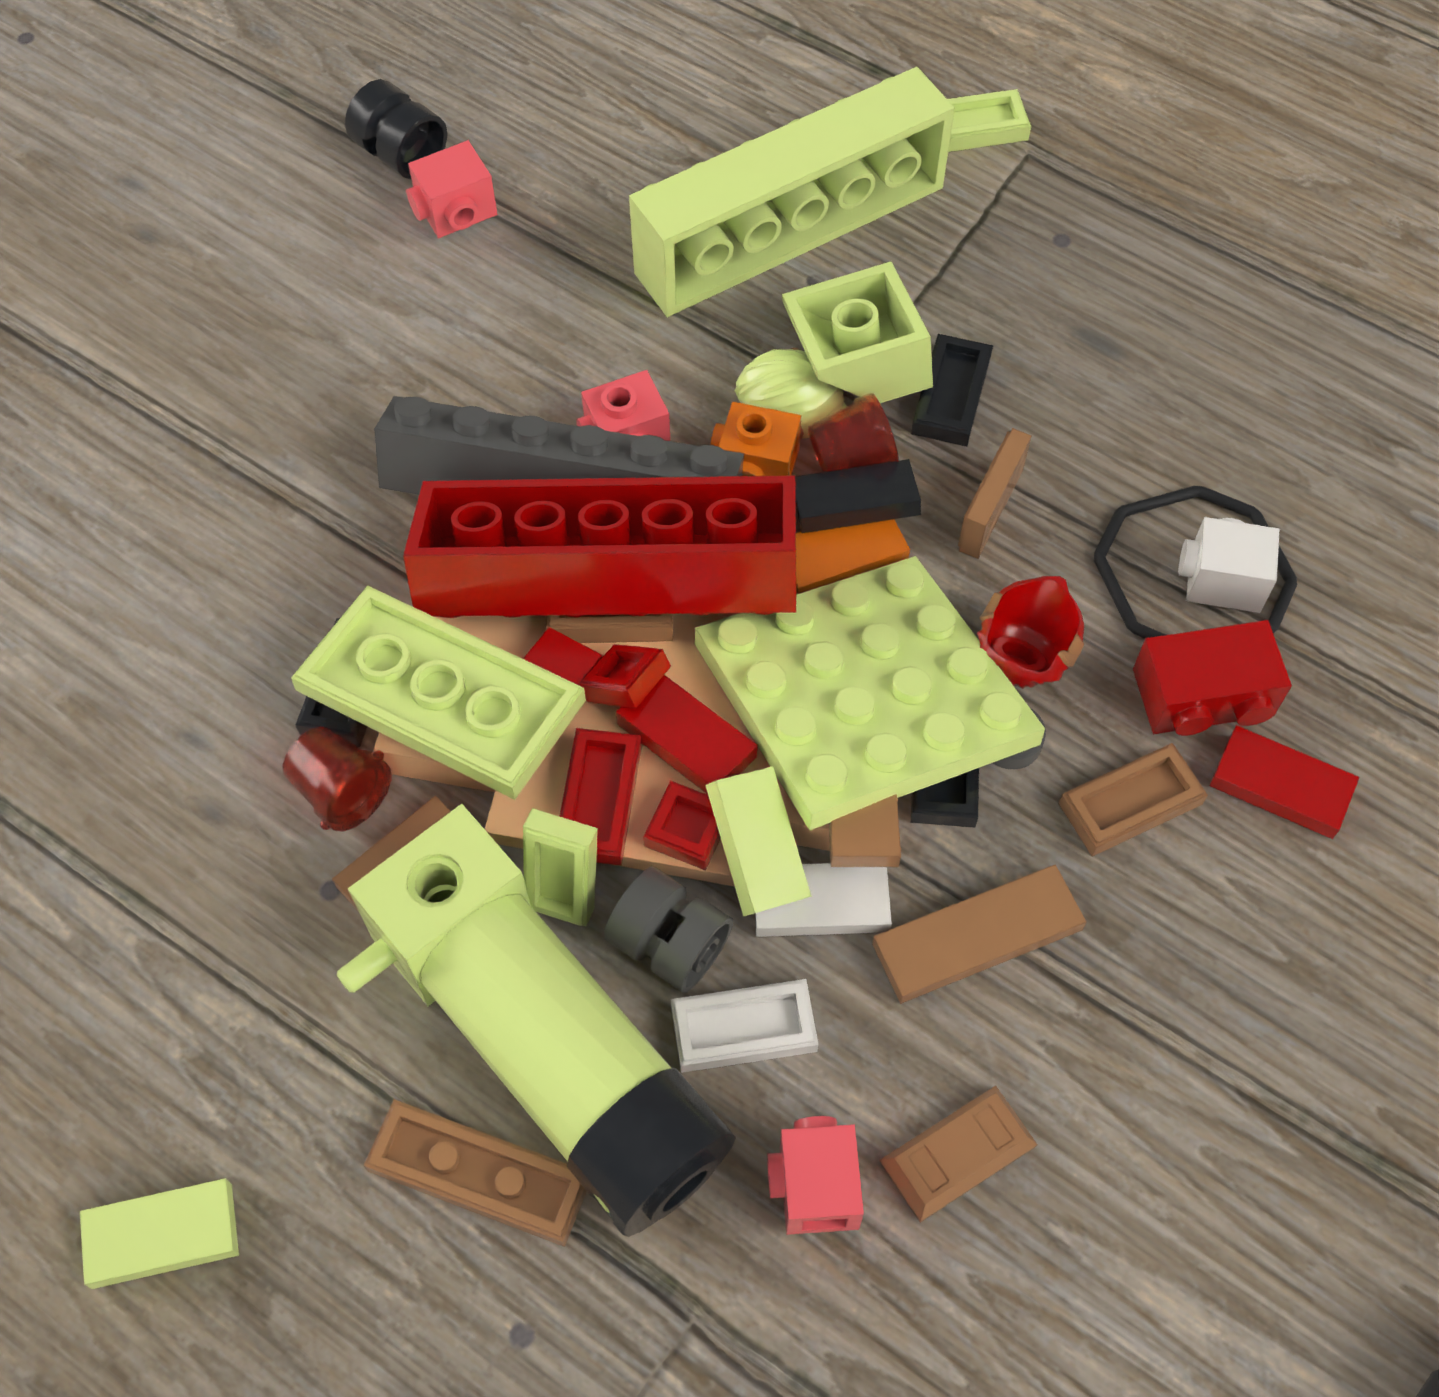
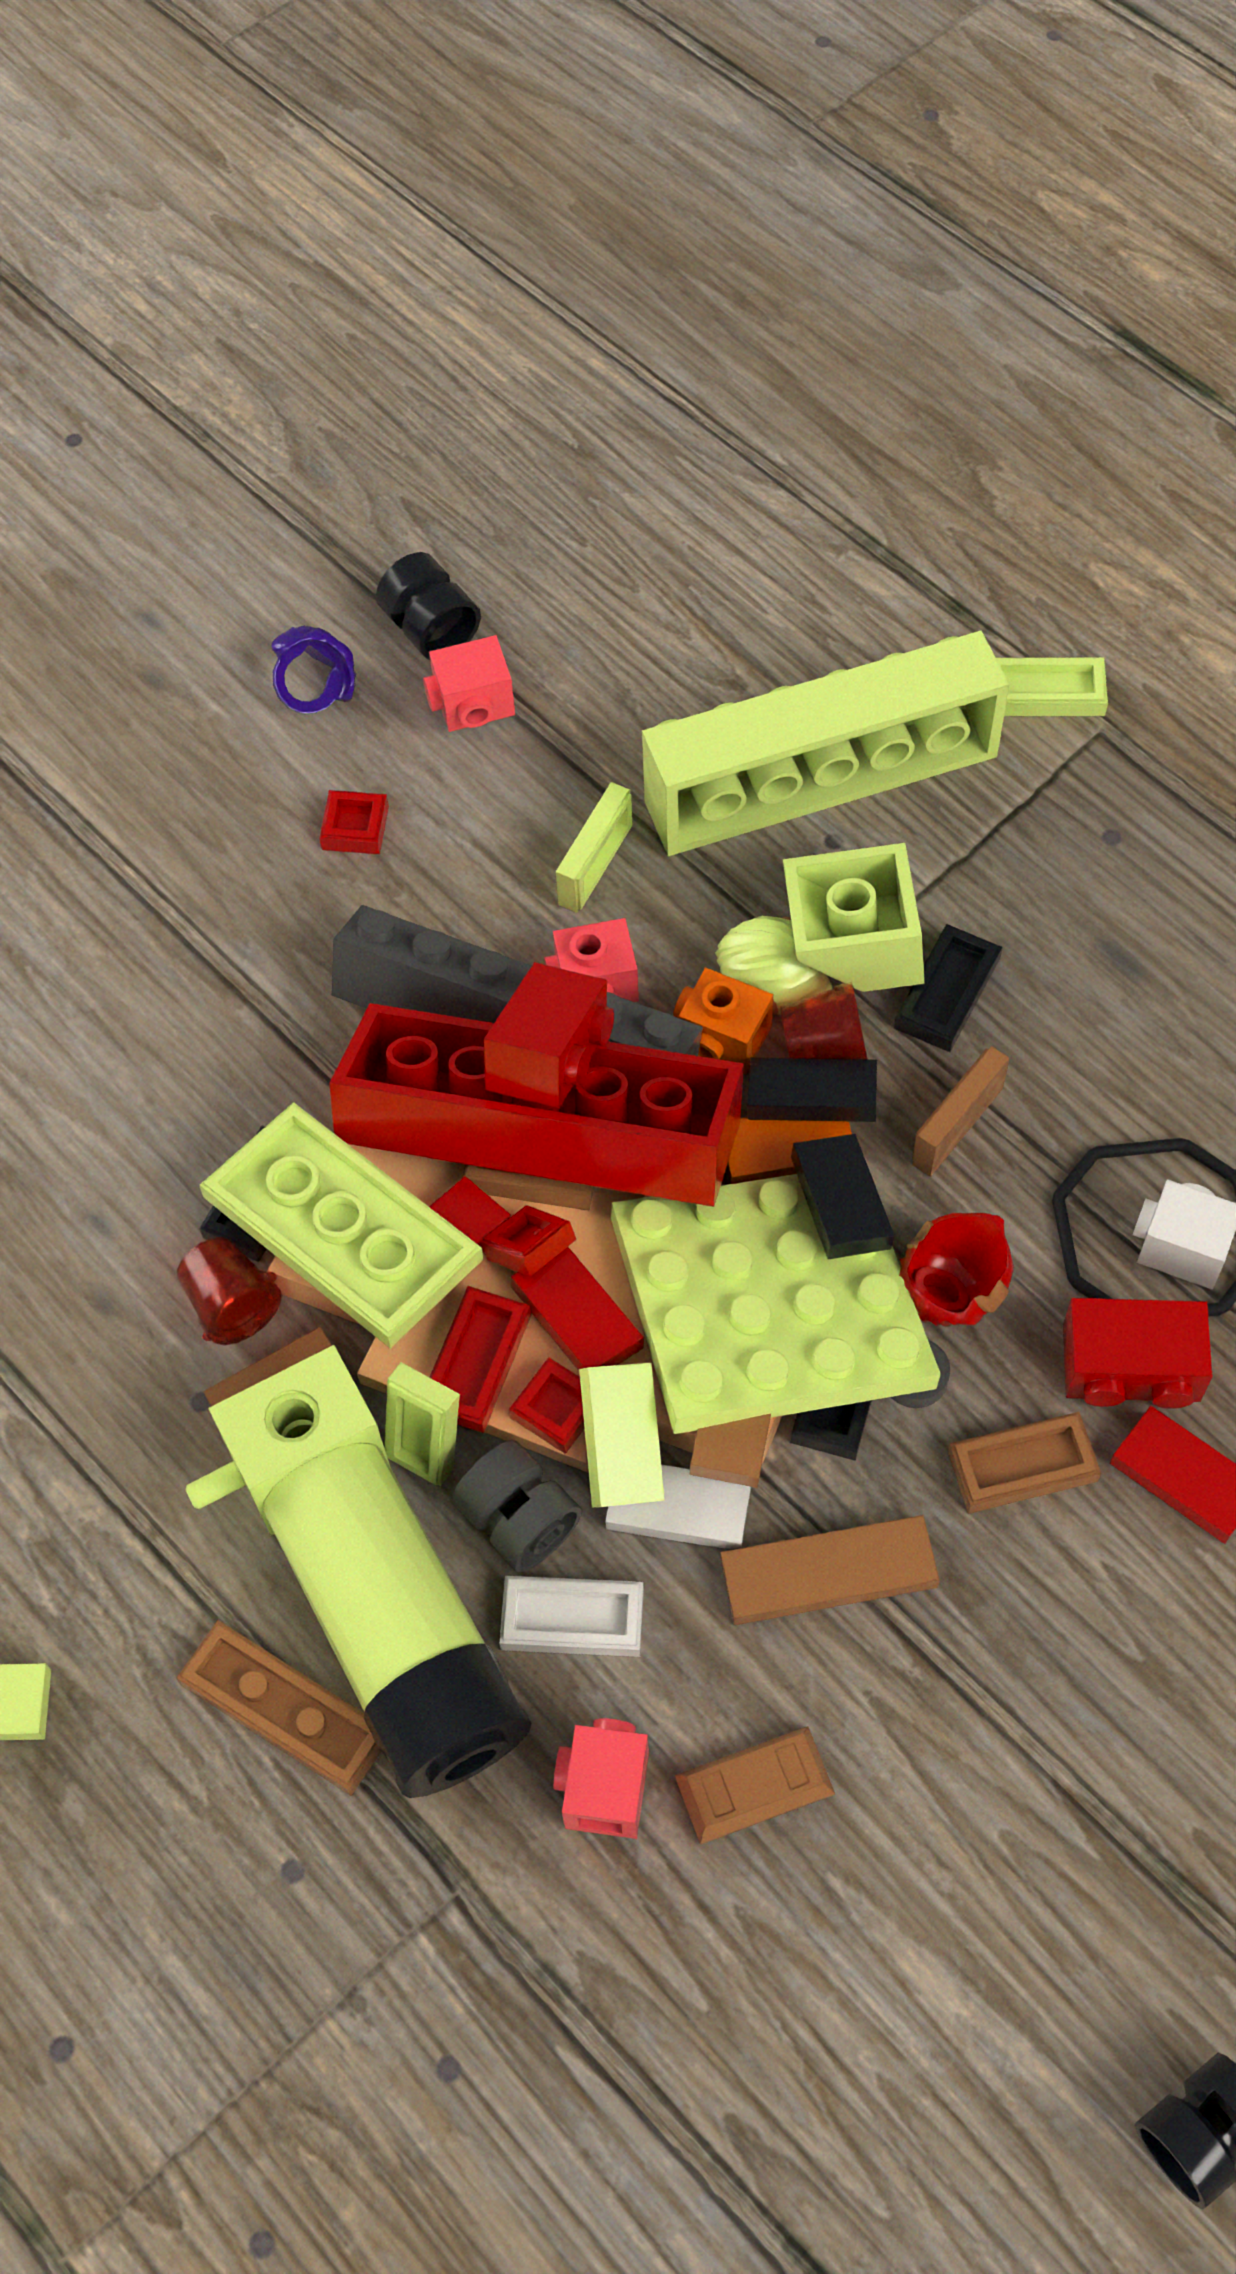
camera: 15 degrees right, 0 degrees up
none -> dark purple piece [272,625,357,714]
none -> red tile [319,790,389,855]
none -> red brick [484,962,614,1109]
none -> yellowish green tile [556,782,632,913]
none -> black tile [791,1134,894,1260]

